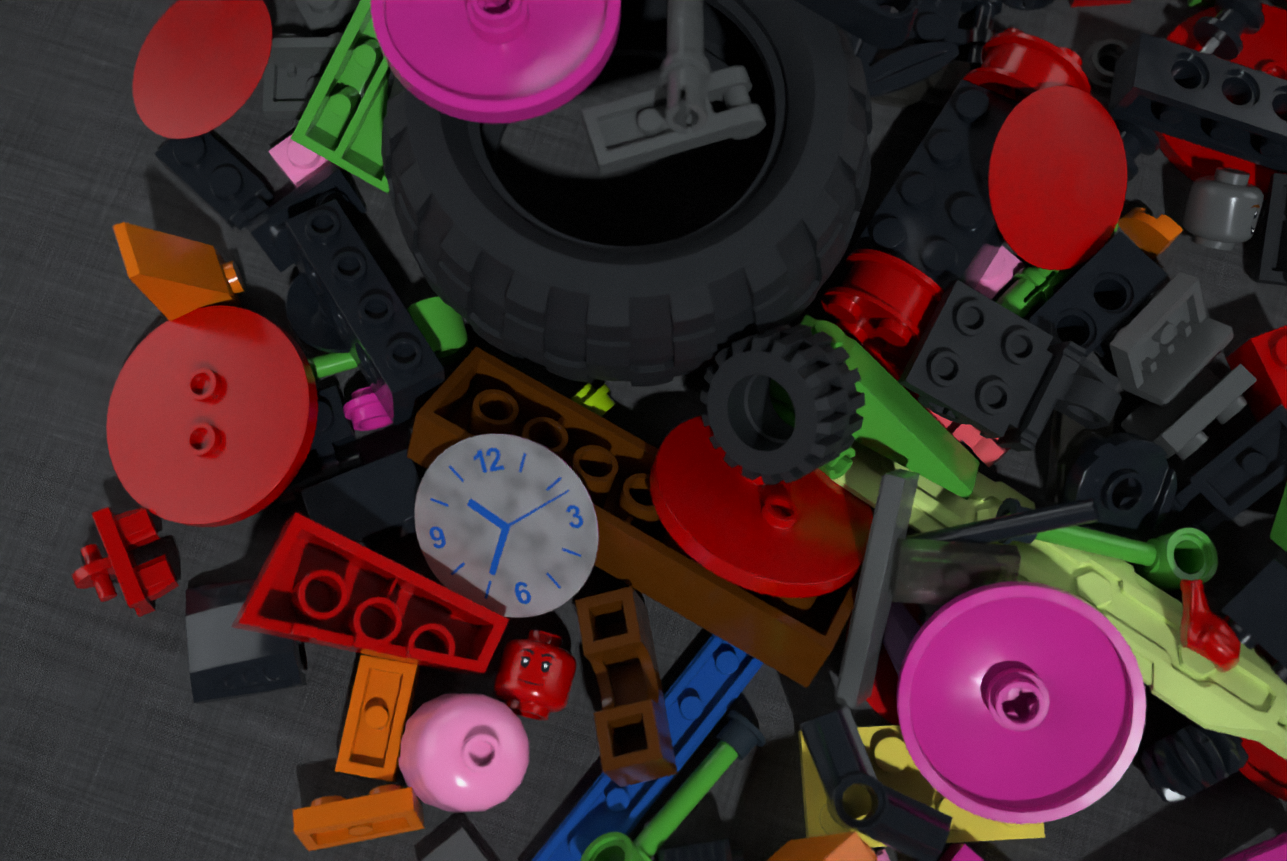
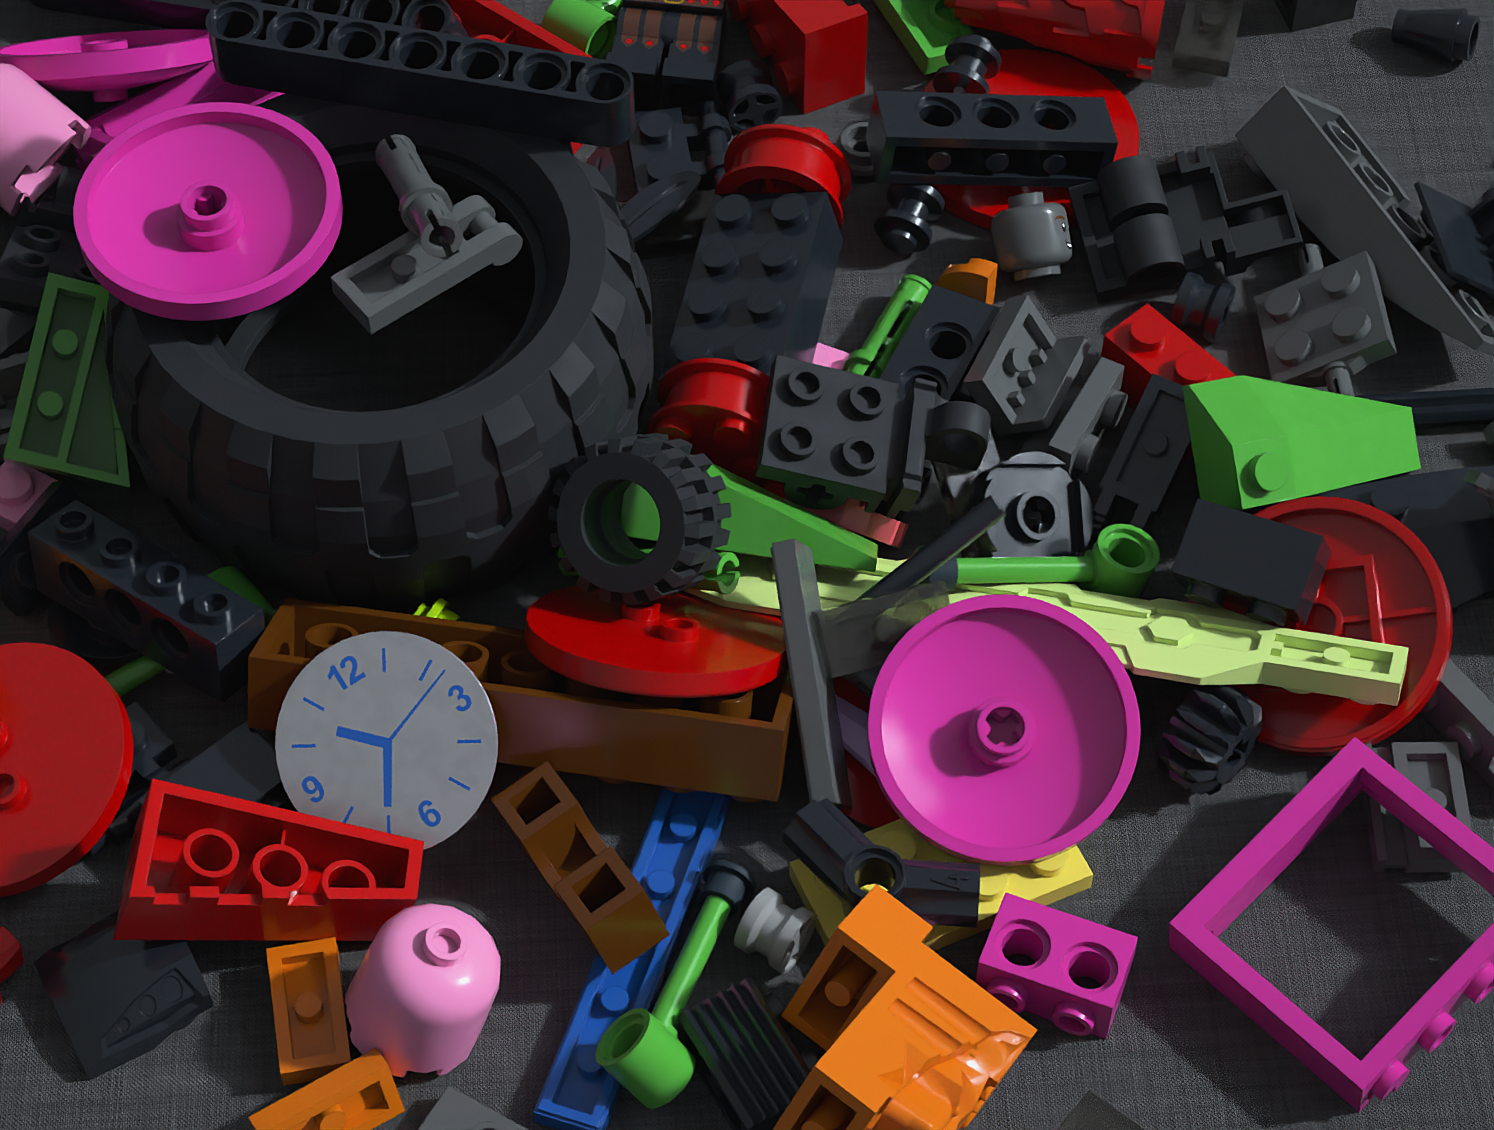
camera: 20 degrees left, 20 degrees down
dark pink plate [343,386,393,431] -> none
red head [494,630,577,721] -> none
red sticker [988,85,1127,270] -> none
red animal [1179,579,1241,672] -> none
none -> light grey wheel [734,887,817,974]

